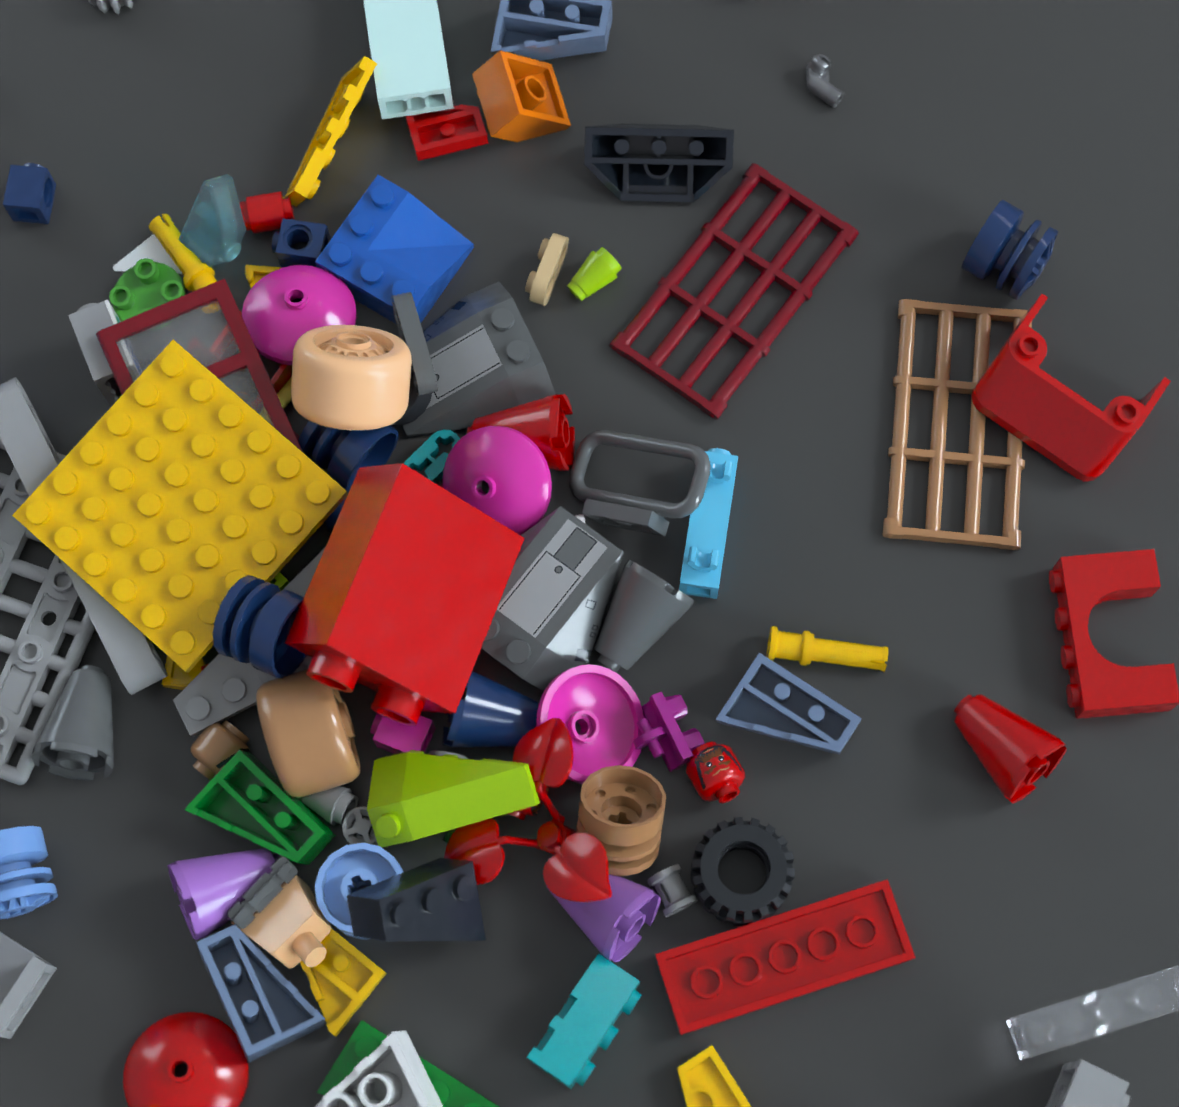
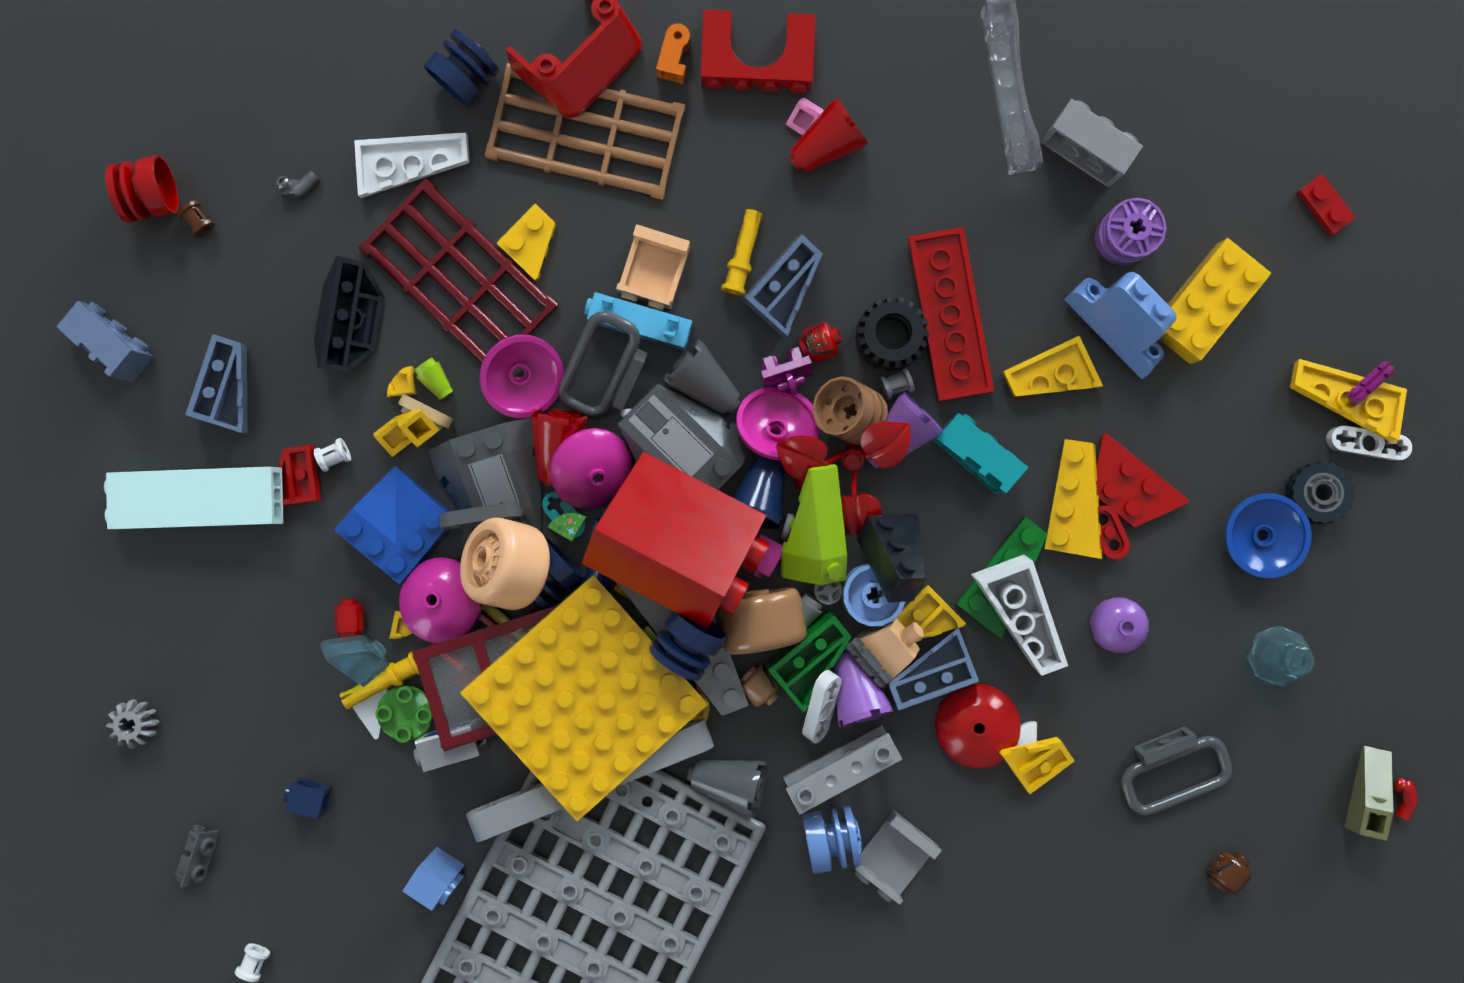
camera: 90 degrees left, 15 degrees up
dark blue brick [272,219,331,268] -> none
yellow wing [284,56,377,207] -> none
orange slope [472,50,571,142] -> none
none -> white bush [314,438,351,472]
none -> white wing [354,133,470,198]
none -> yellow slope [373,408,439,457]
none -> yellow tile [387,366,417,398]
none -> dark pink dish [479,335,564,418]
none -> yellow wing [497,204,556,282]
none -> bright green tile [548,513,587,541]
none -> light nougat panel [616,224,691,311]
none -> orange leg [656,23,690,85]
none -> light grey fence [783,724,902,815]
none -> bright pink slope [785,98,824,135]
none -> white beam [802,670,842,743]

